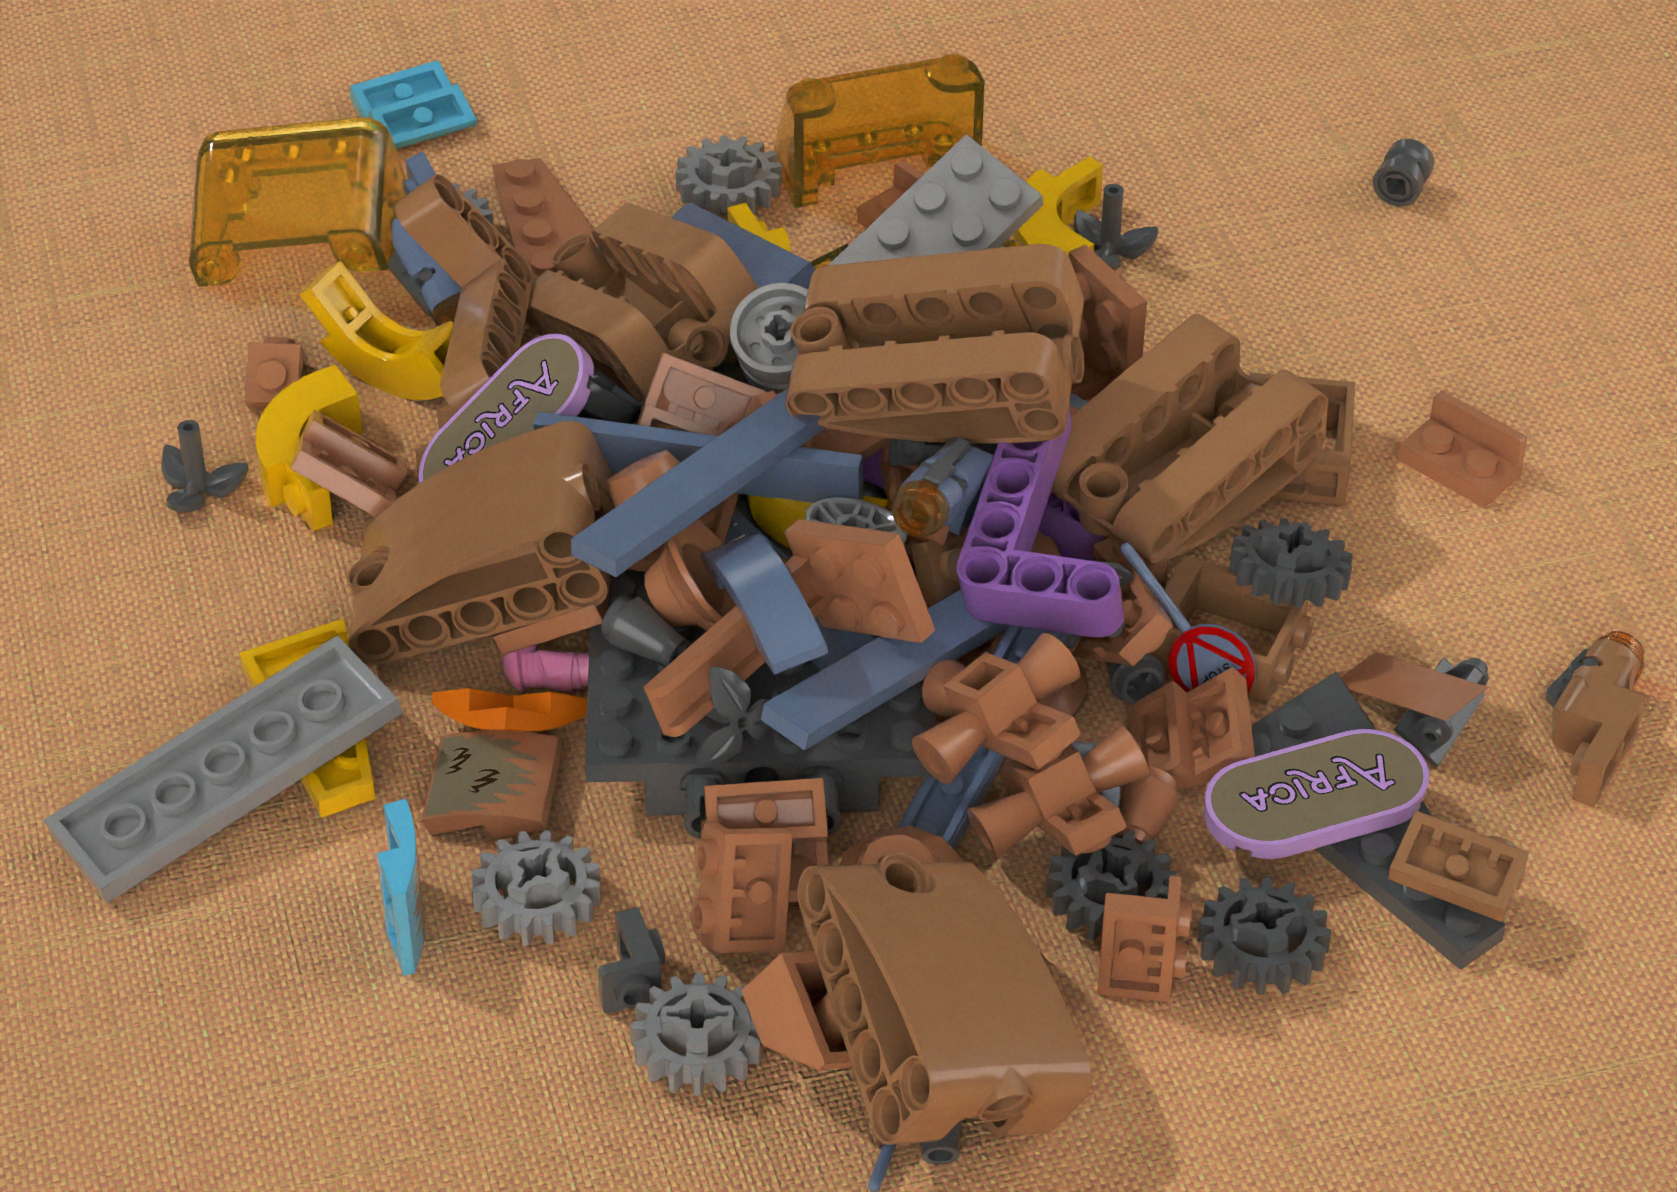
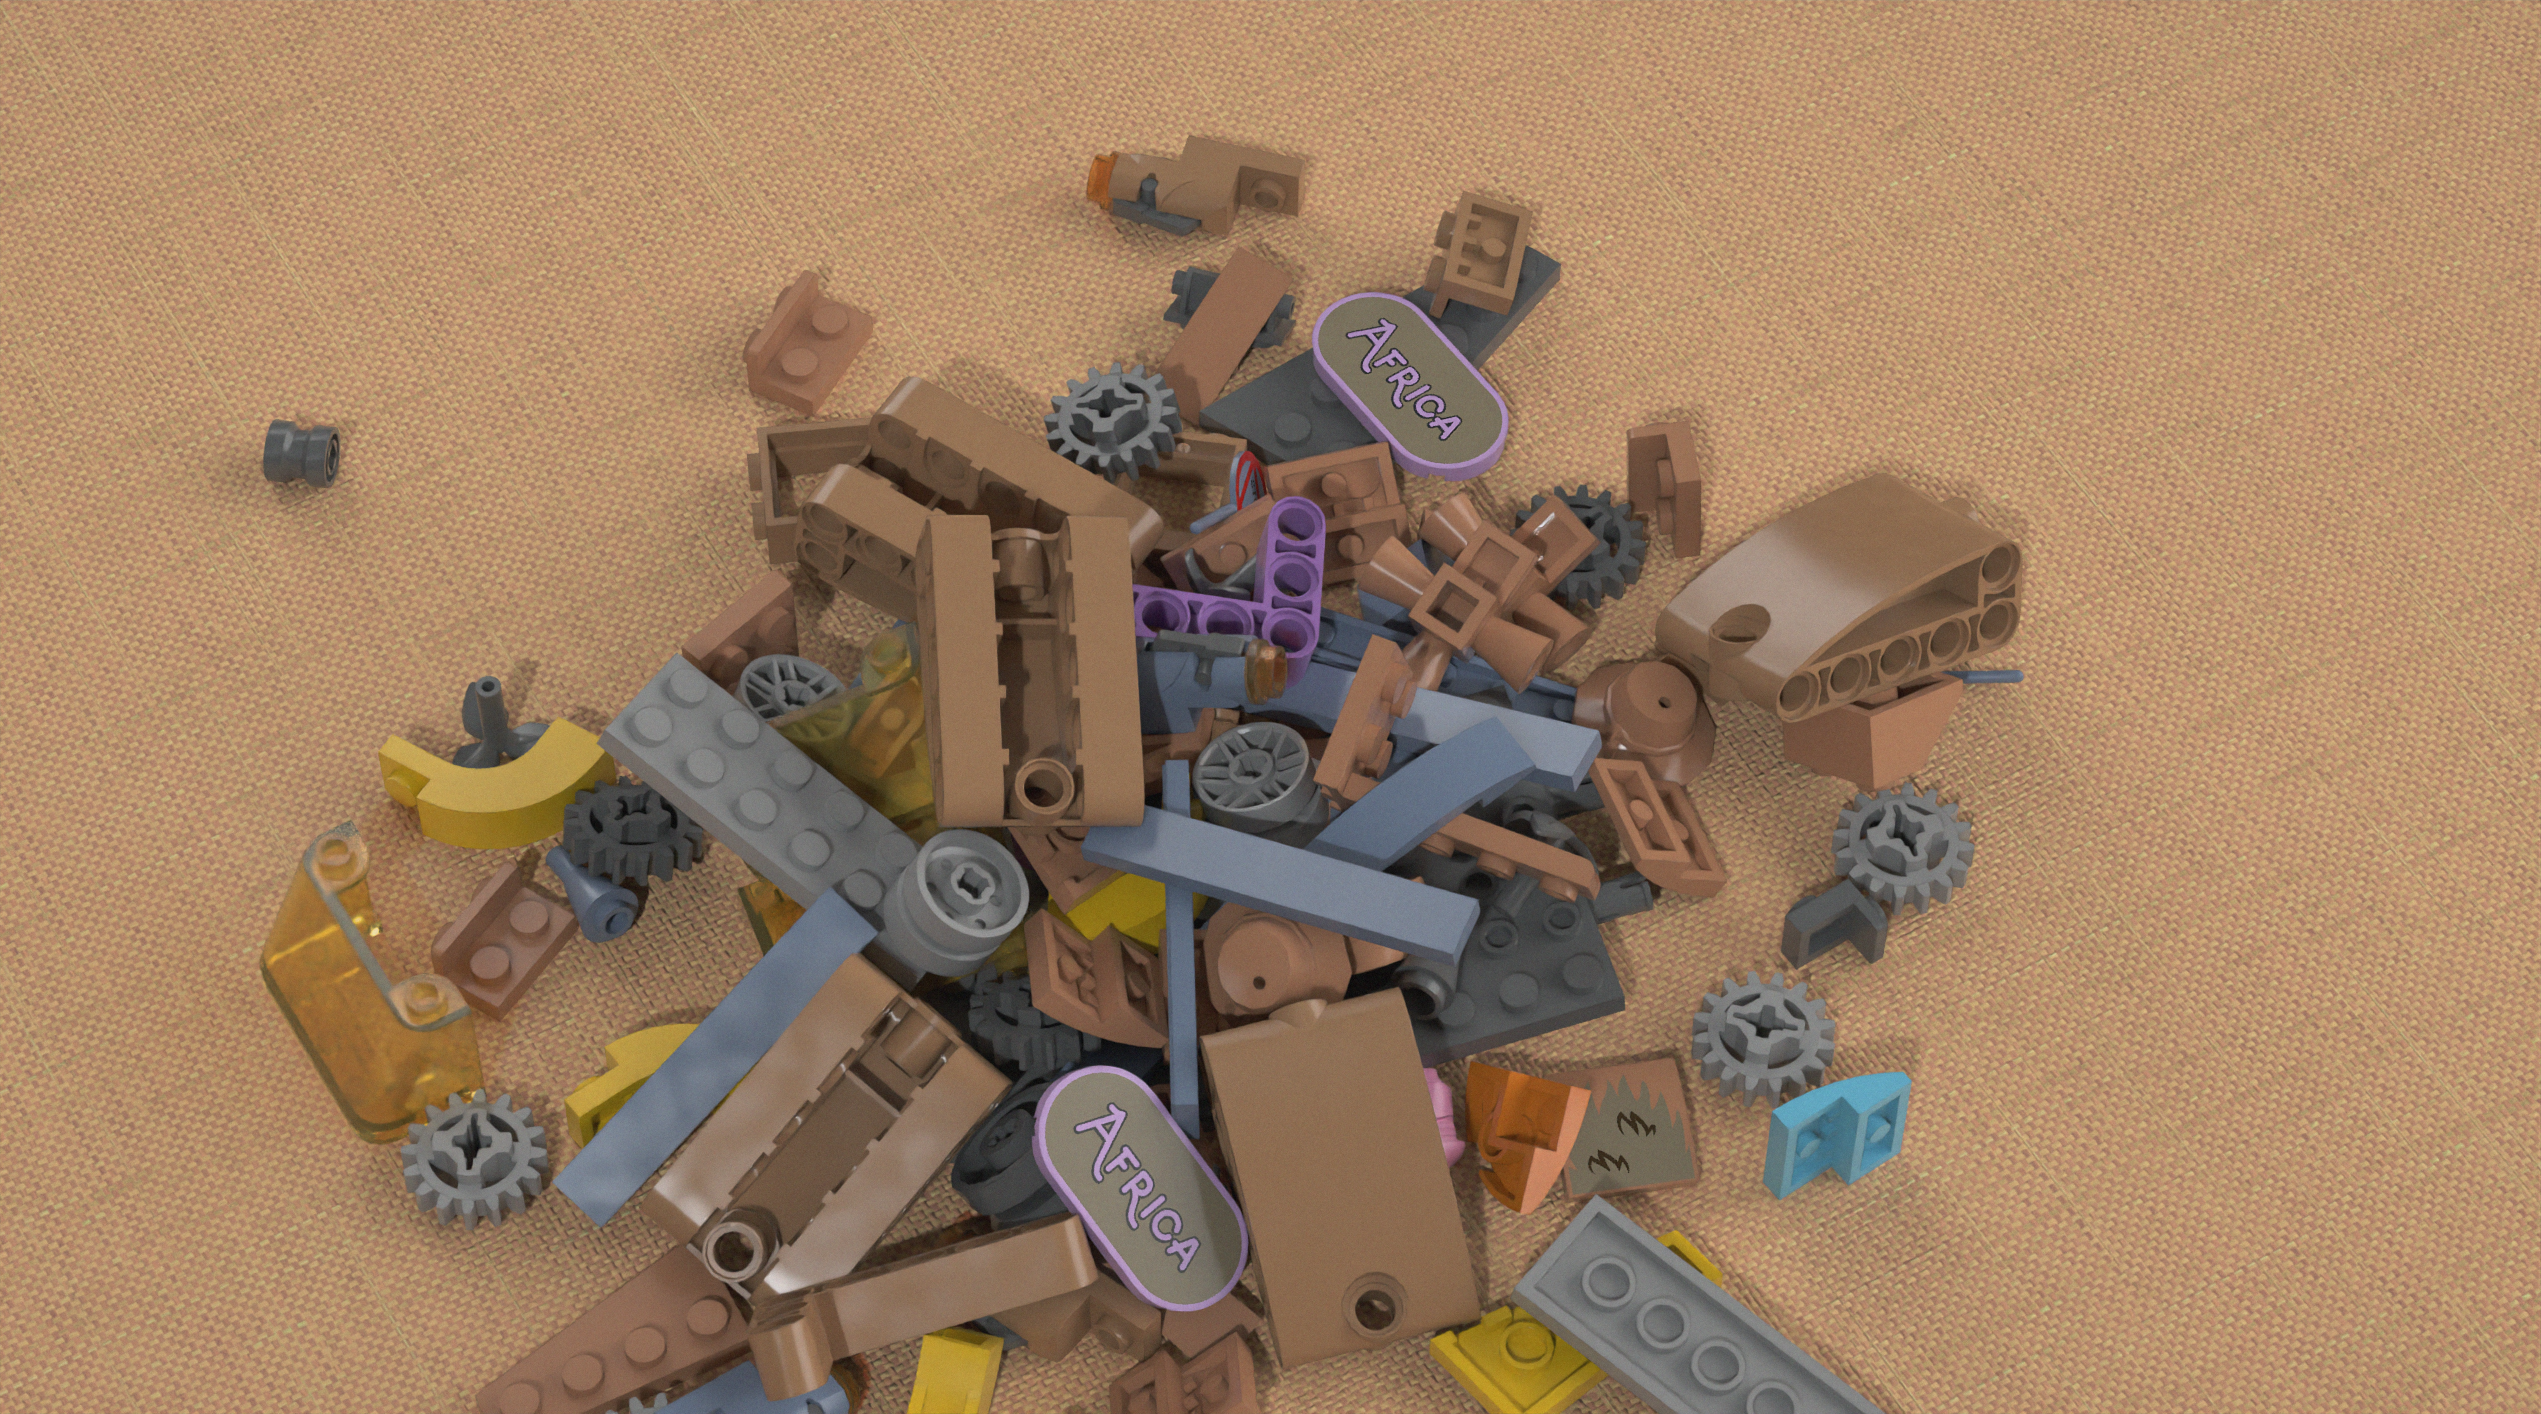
camera: 105 degrees left, 10 degrees up
nougat bracket [691,822,793,953] -> none
dark grey gear [1197,877,1331,995] -> none

